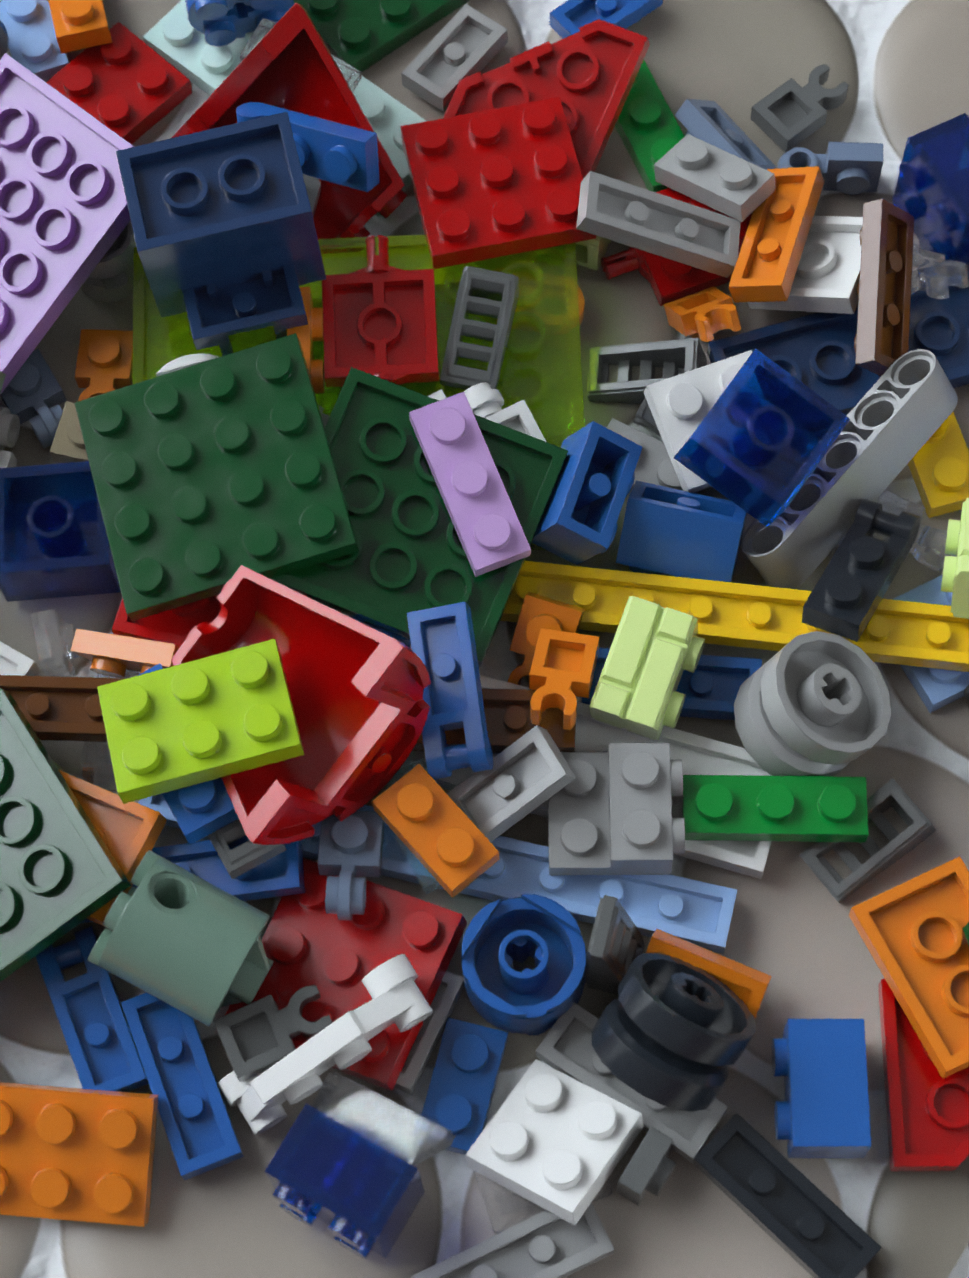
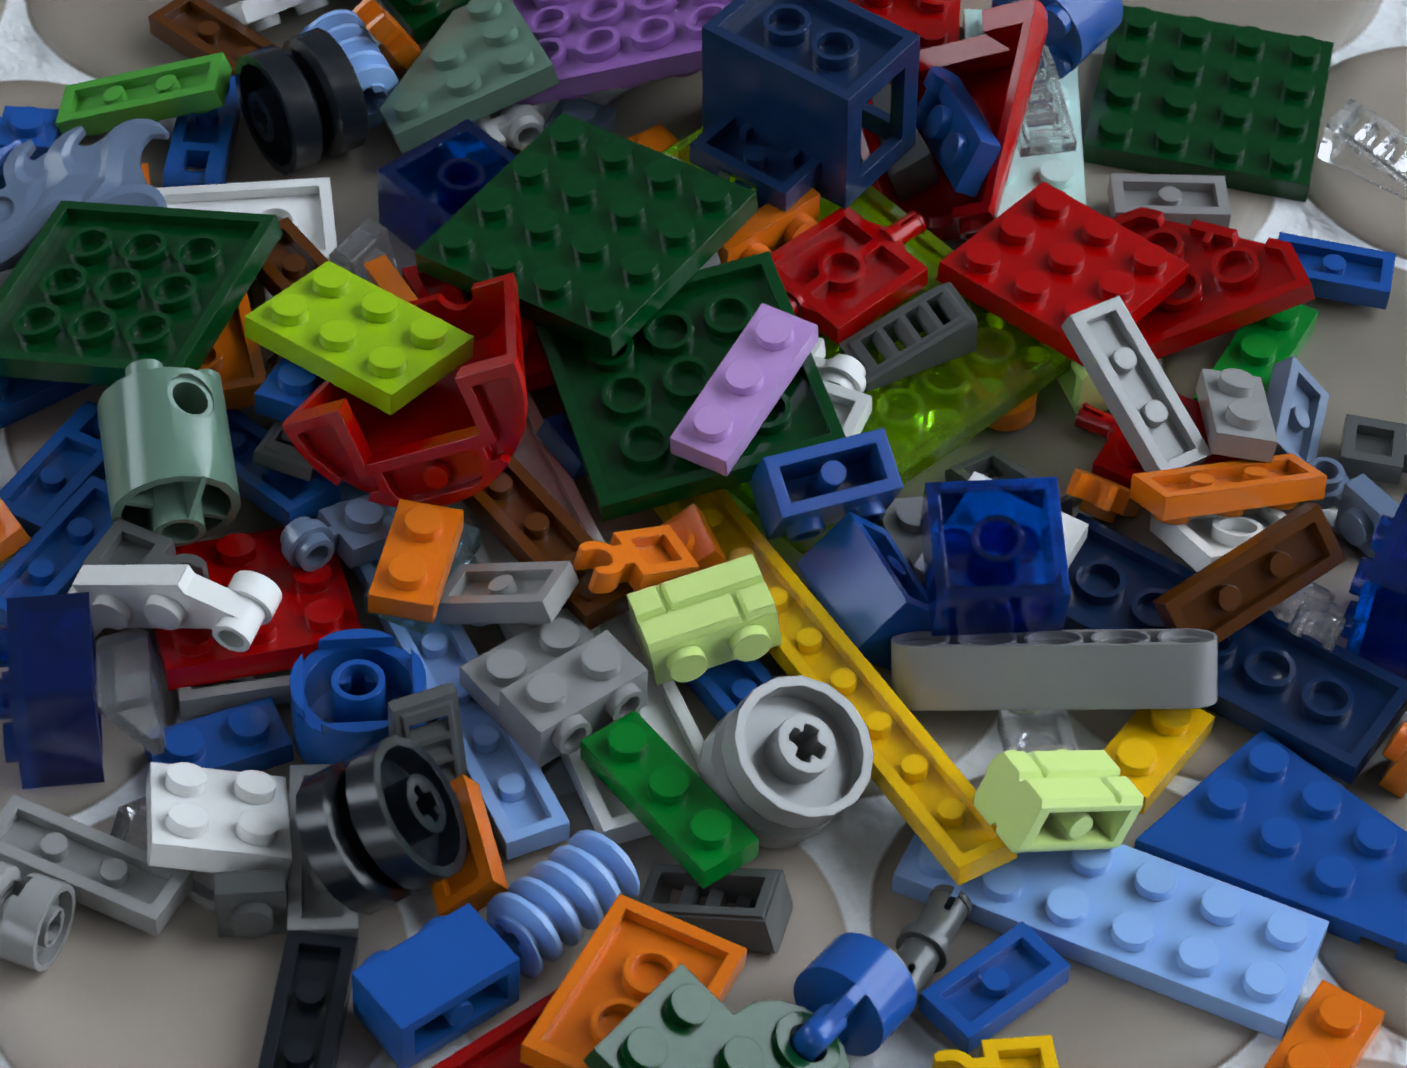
camera: 45 degrees right, 20 degrees down
blue plate [407,602,493,780] -> none
black plate [802,499,921,642] -> none
none -> light blue piece [486,830,640,978]

